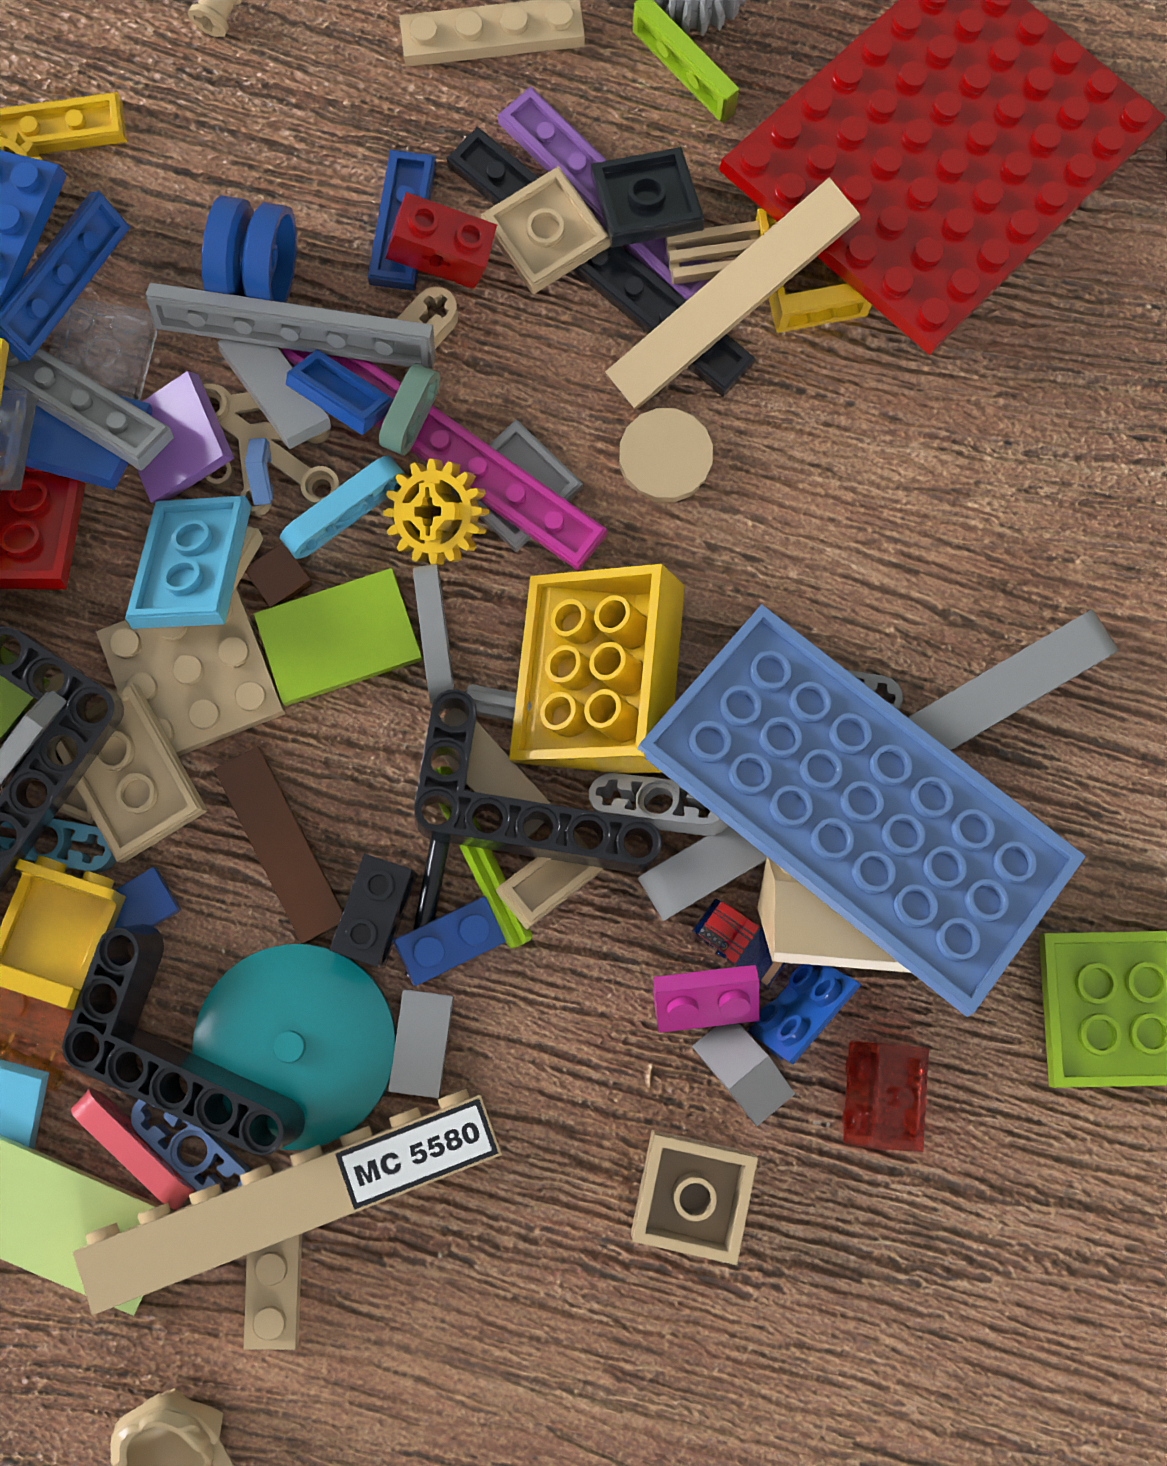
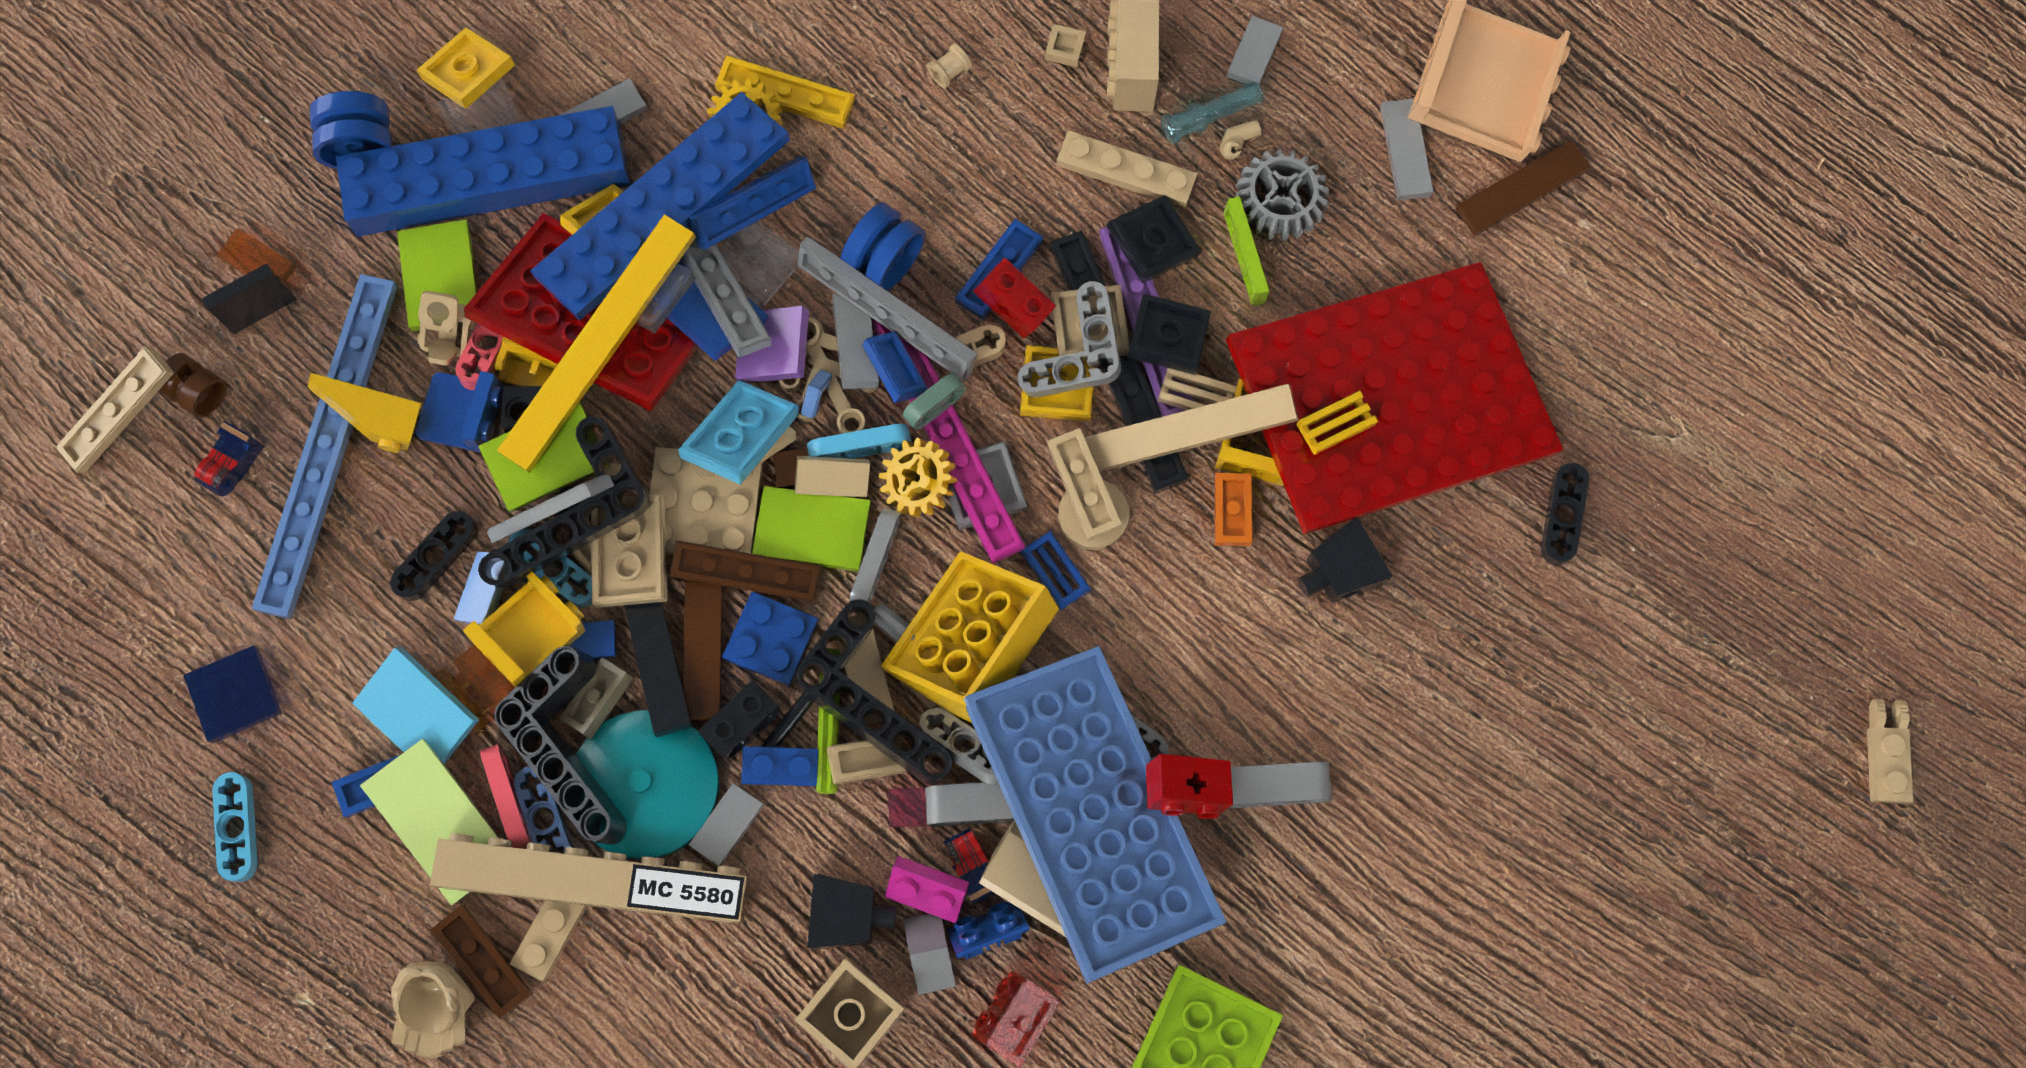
camera: 25 degrees right, 5 degrees down
none -> reddish brown plate [430,905,533,1019]
none -> dark tan plate [559,658,634,739]
none -> black tile [624,602,692,738]
none -> reddish brown tile [670,540,821,602]
none -> blue plate [722,592,820,687]
none -> tan tile [794,456,870,497]
none -> black torso [807,874,896,950]
none -> clear pink tile [888,788,927,828]
none -> light grey beam [1017,281,1121,397]
none -> yellow tile [1020,345,1095,422]
none -> blue tile [1020,531,1091,611]
none -> tan plate [1047,428,1122,541]
none -> black tile [1107,195,1201,284]
none -> red brick [1146,754,1233,819]
none -> orange plate [1214,473,1252,546]
none -> yellow tile [1296,391,1378,455]
none -> black torso [1297,517,1393,603]

